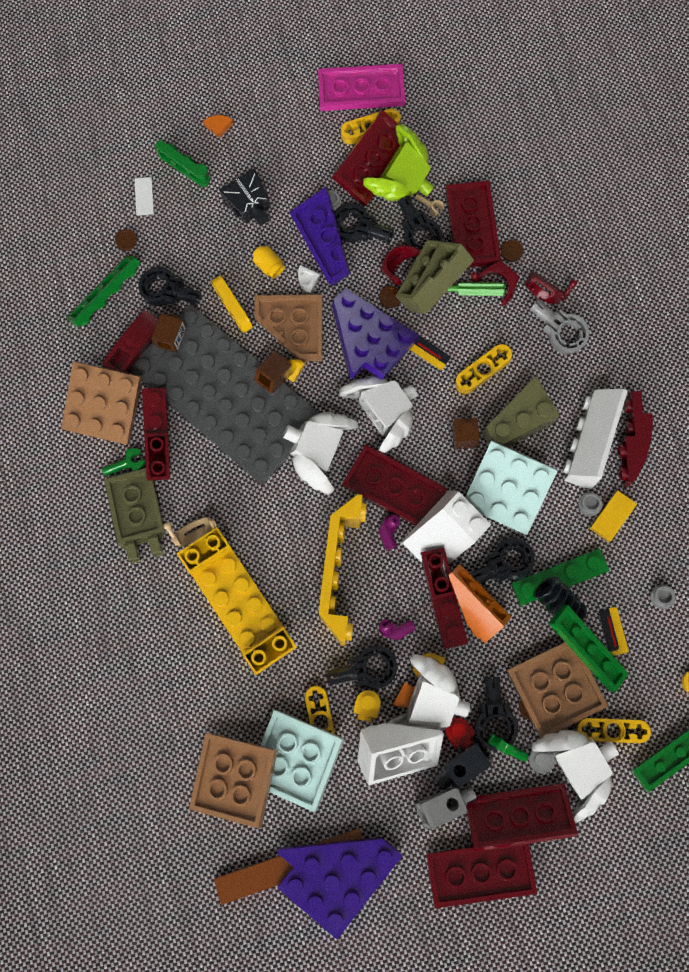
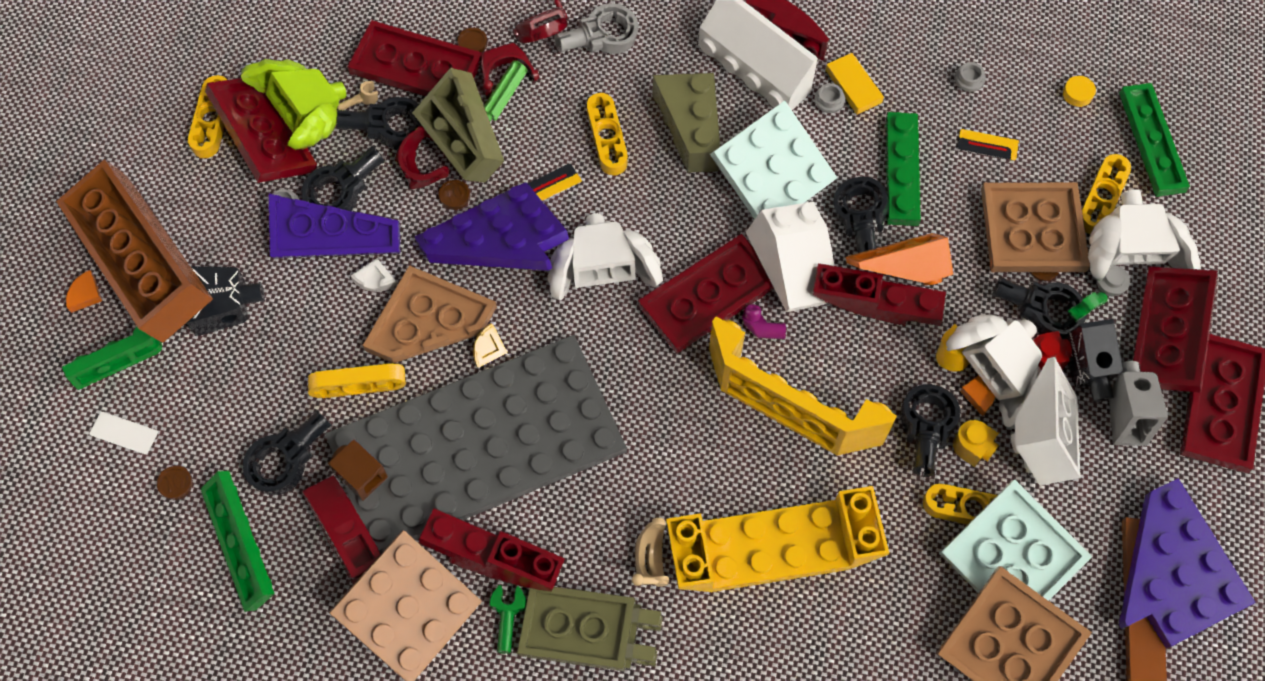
camera: 70 degrees left, 10 degrees down
yellow brick [252,245,285,279] -> none
reddish brown brick [254,351,292,394] -> none
white torso [283,412,359,495] -> none
dark pink plate [318,64,405,111] -> none
magenta arm [379,620,416,640] -> none
reddish brown brick [452,418,480,450] -> none
black piece [533,576,587,621] -> none
green plate [548,605,629,692] -> none
none -> dark orange brick [56,159,213,343]

